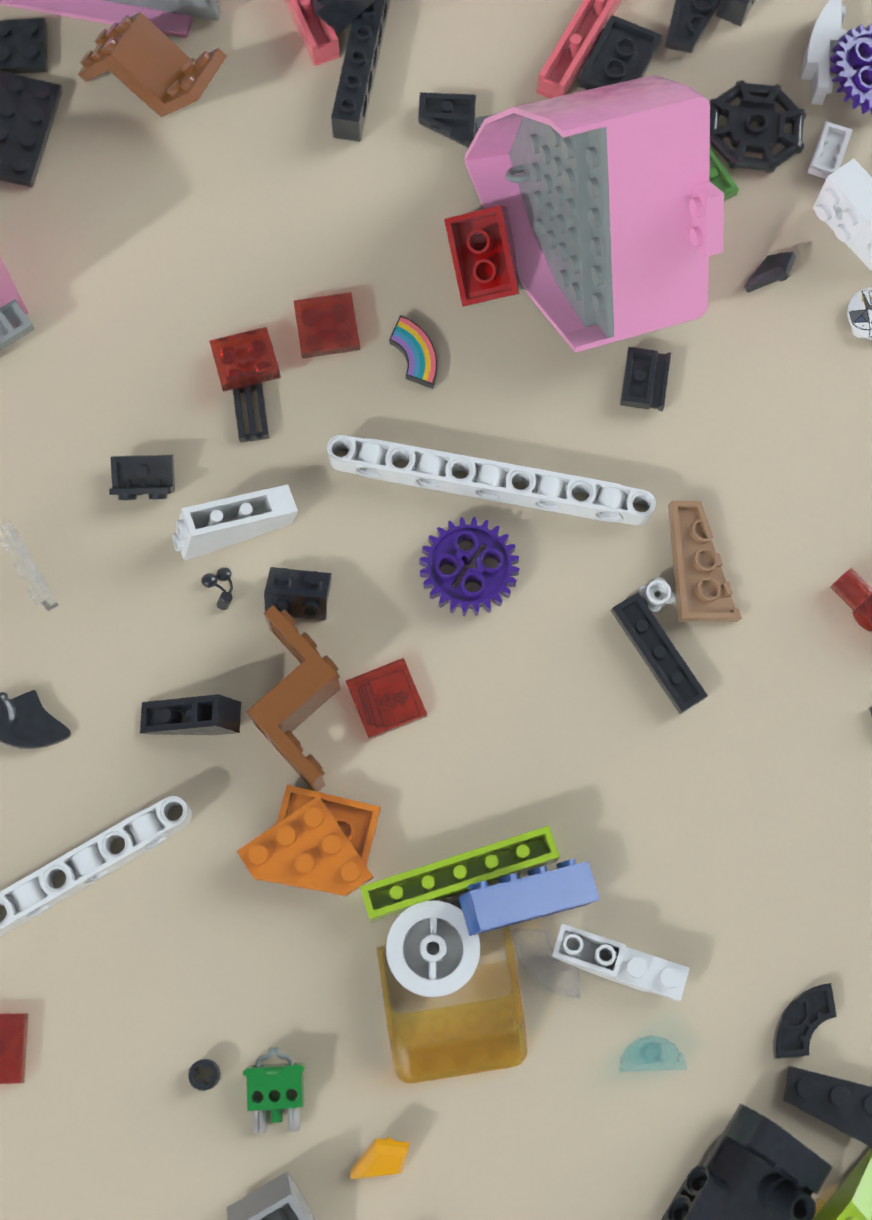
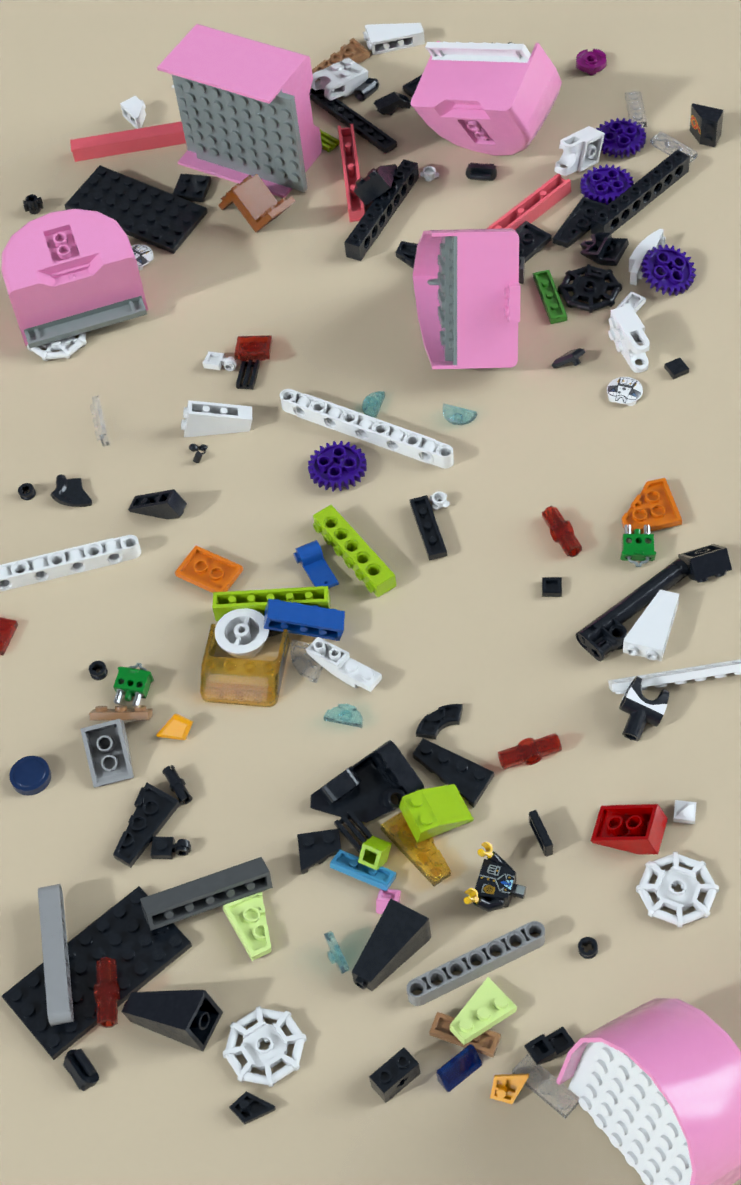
camera: 25 degrees right, 20 degrees down
black bracket [109,454,175,500] -> none
orange plate [236,795,374,897] -> none
dark orange bracket [247,605,341,792] -> none
black bracket [264,567,332,620] -> none
clear red plate [293,292,360,359] -> none
clear red tile [345,658,427,740] -> none
tile [389,315,437,389] -> none
red slope [444,205,520,307] -> none
black plate [620,347,671,412] -> none
medium nougat wing [668,500,742,622] -> none
none -> medium nougat plate [89,705,153,720]
none -> white plate [203,351,237,371]
none -> blue door [293,540,339,589]
none -> lime brick [313,505,396,597]
none -> clear light blue plate [362,391,385,418]
none -> clear light blue plate [442,404,477,425]
none -> black plate [580,232,629,266]

